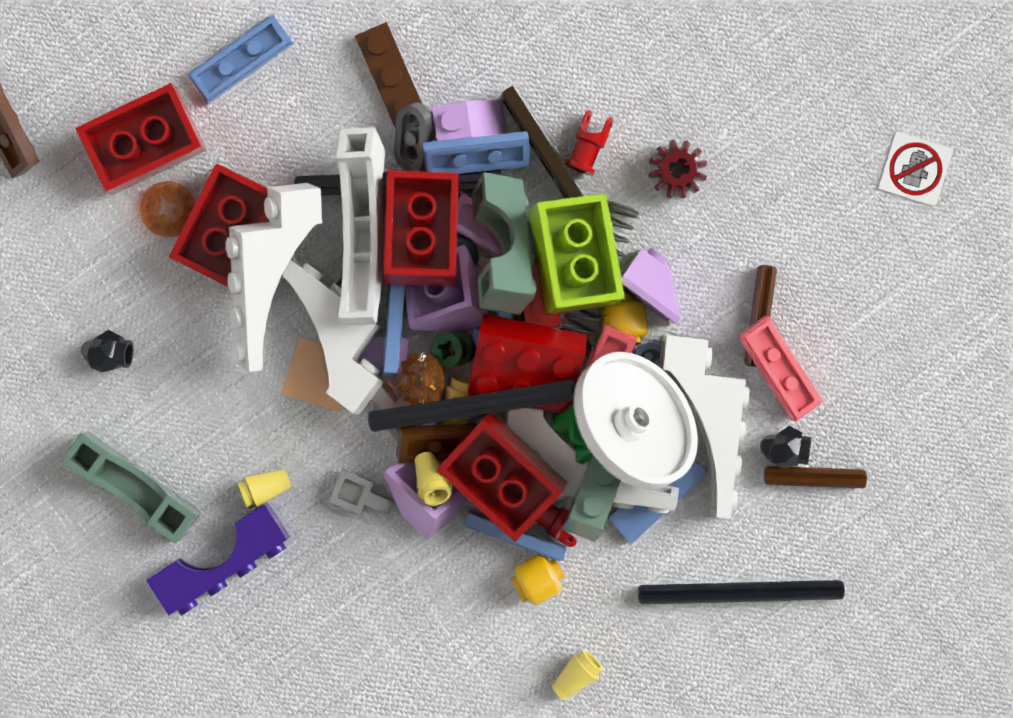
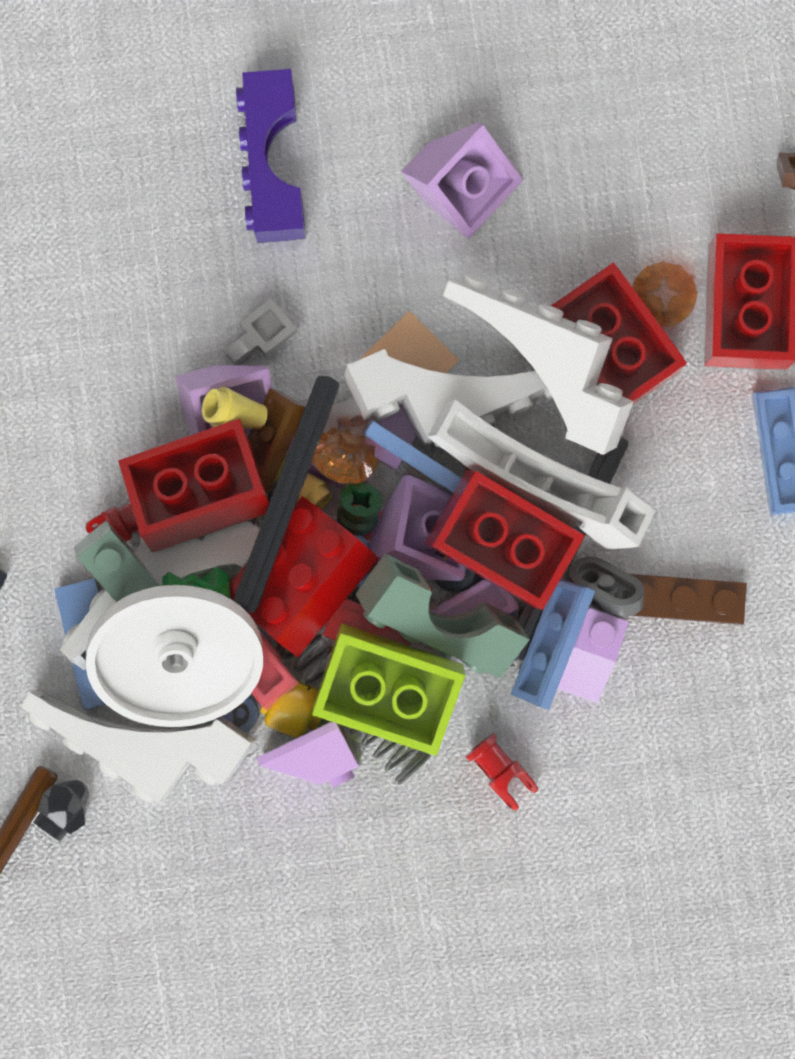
camera: 120 degrees right, 5 degrees down
sand green arch [60,431,201,544] -> none
black rock [81,330,134,372] -> none
light yellow cone [237,469,292,509] -> none
medium blue tile [464,510,567,561] -> none
dark brown tile [501,85,583,199] -> none
yellow head [511,554,565,605] -> none
dark red gear [648,140,707,199] -> none
coral tile [737,316,823,422] -> none
reddish brown axle [744,265,777,367] -> none
none -> lavender slope [401,123,523,239]

